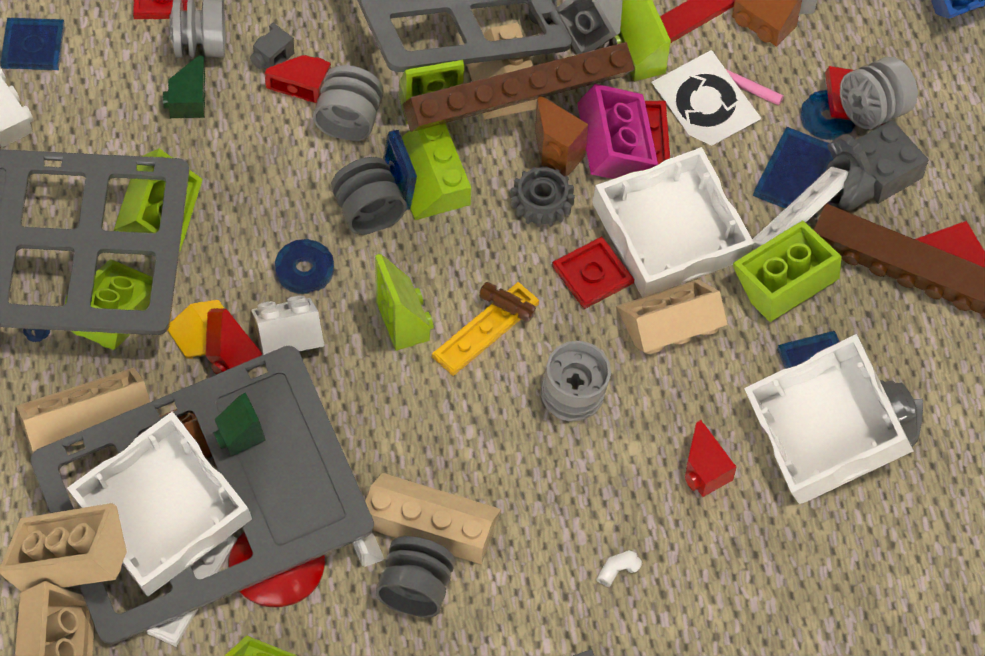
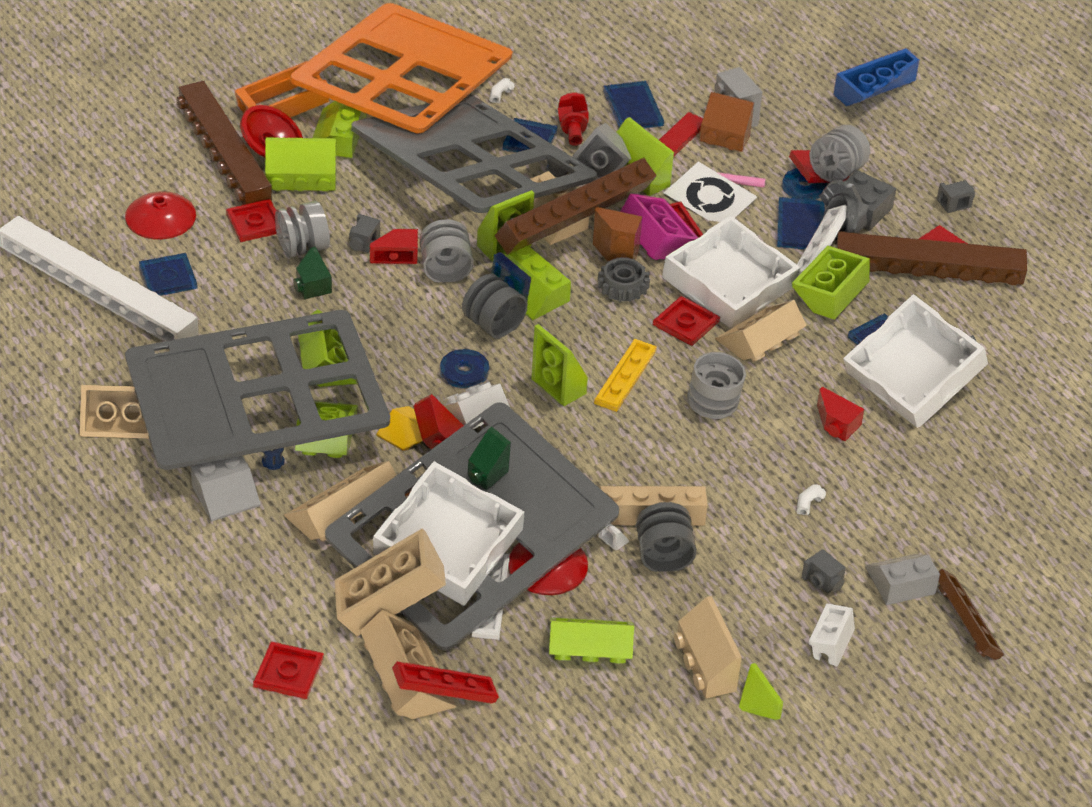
camera: 20 degrees left, 15 degrees down
reddish brown axle [479,282,536,322] -> none

